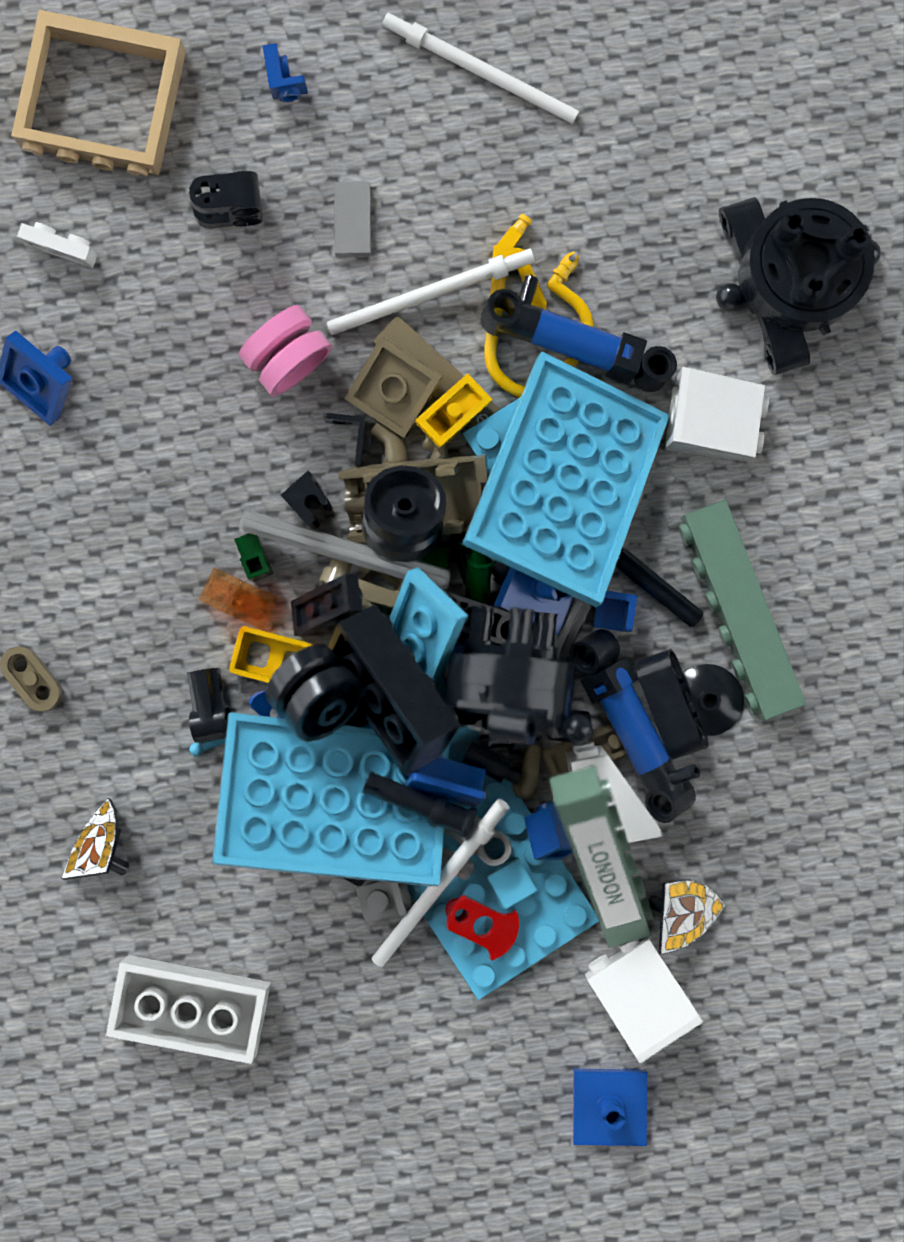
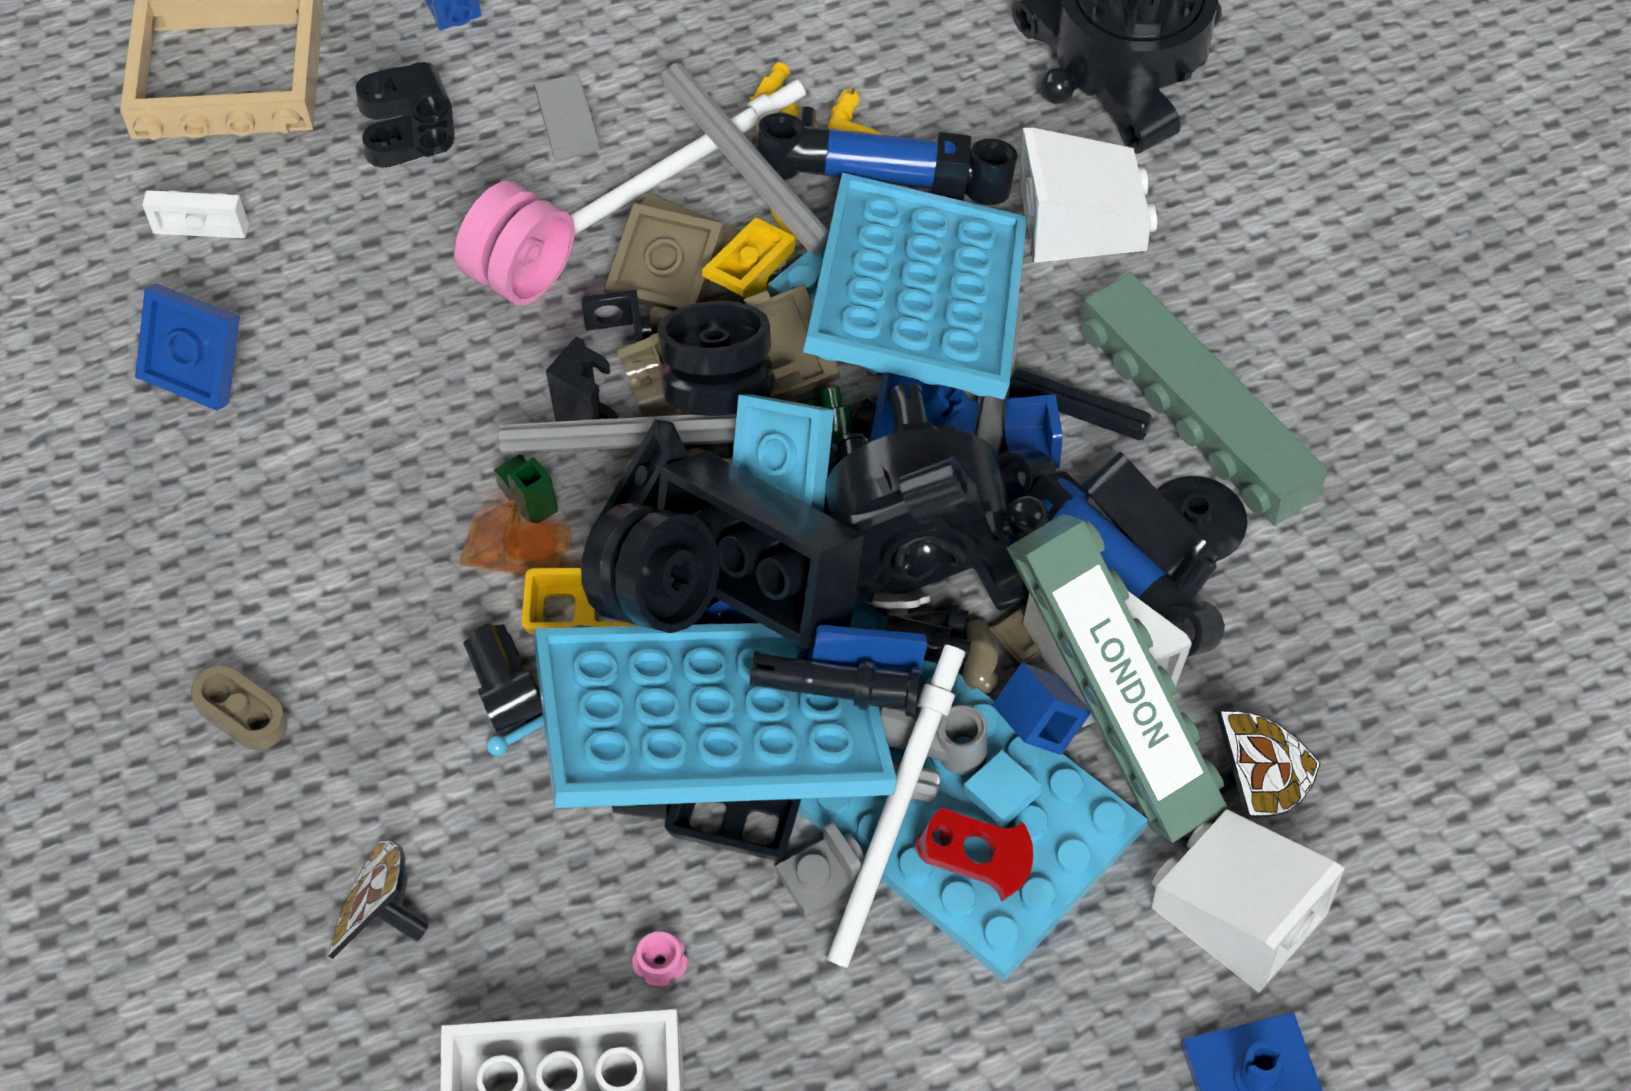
camera: 20 degrees left, 30 degrees down
none -> bright pink plate [632,932,688,987]
none -> light grey axle [661,63,829,253]

